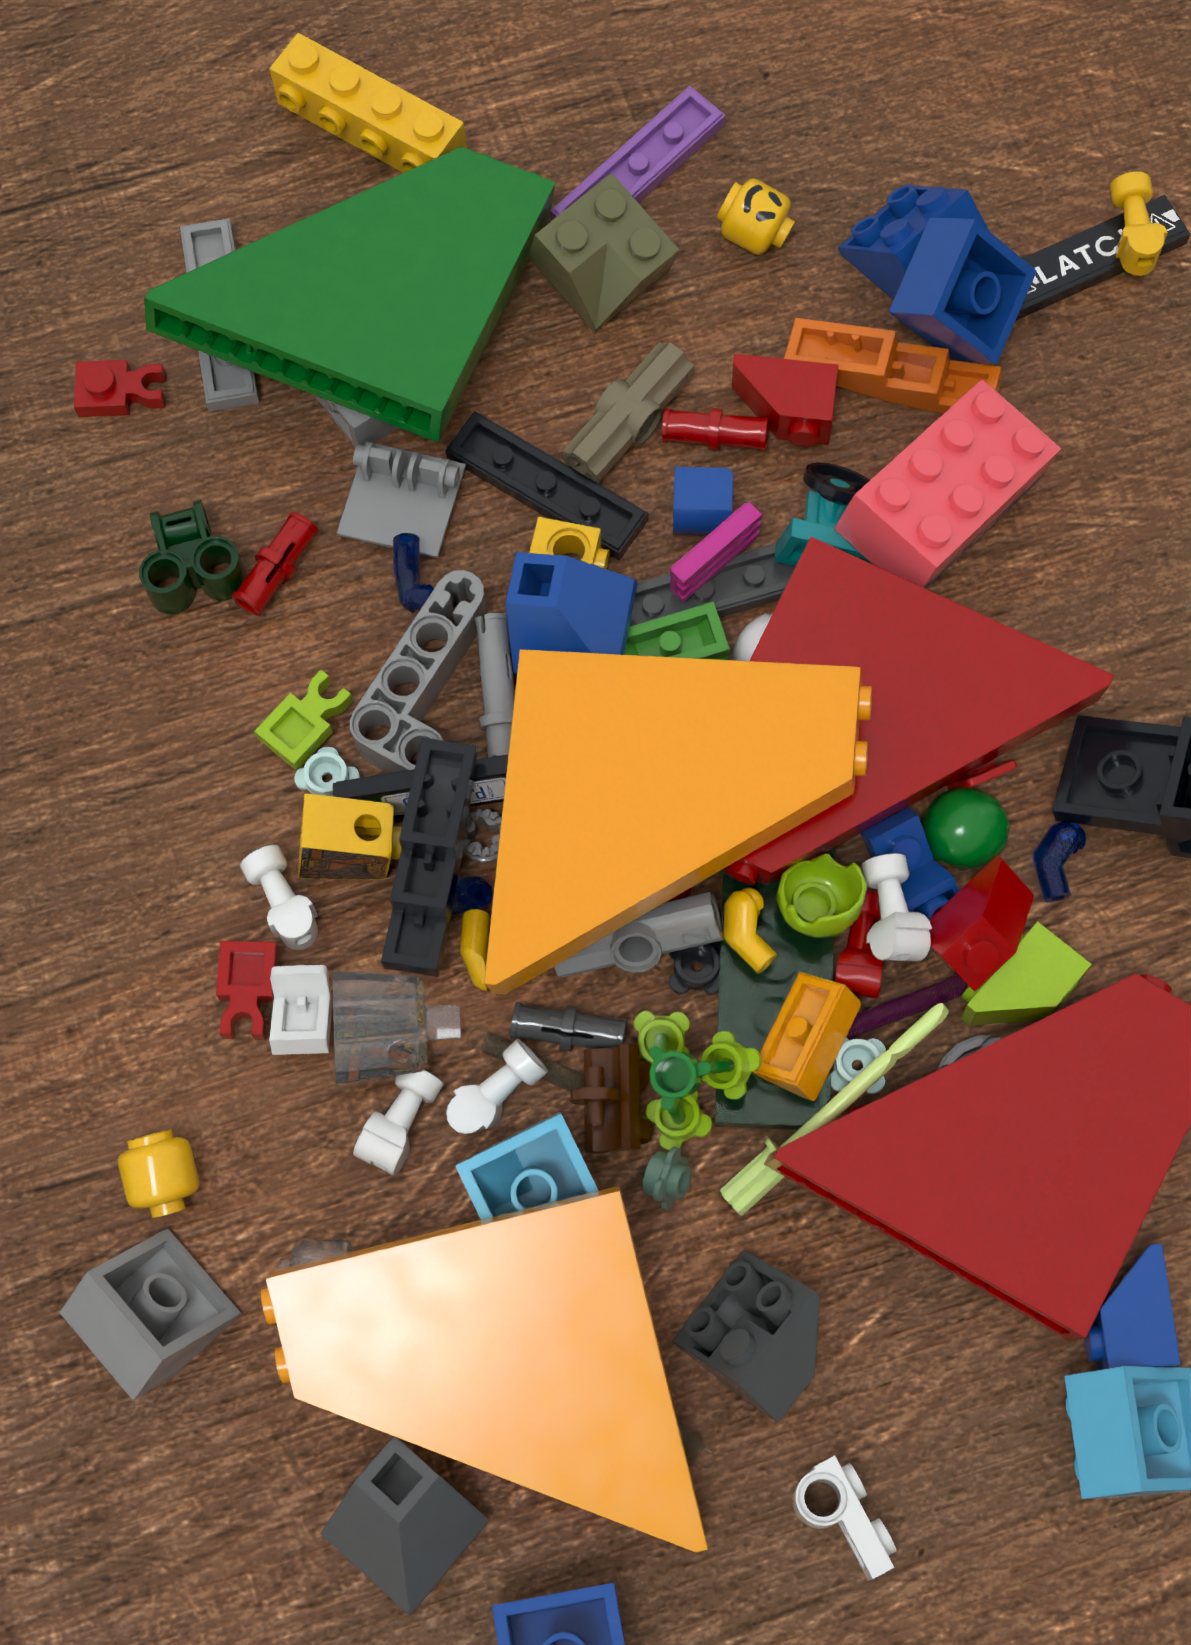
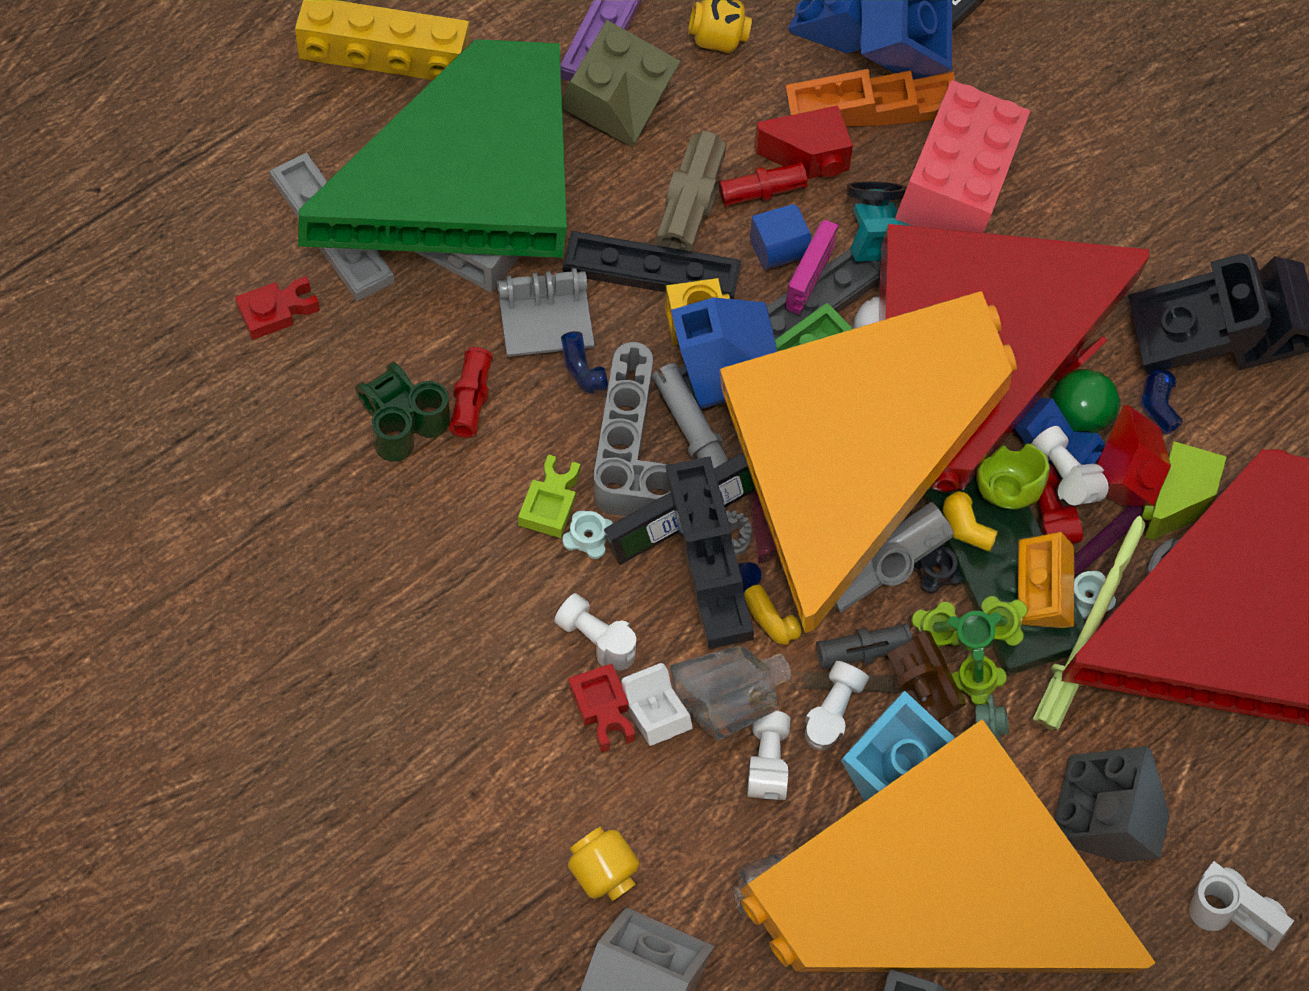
camera: 30 degrees left, 10 degrees down
yellow torso [298,793,402,880] -> none

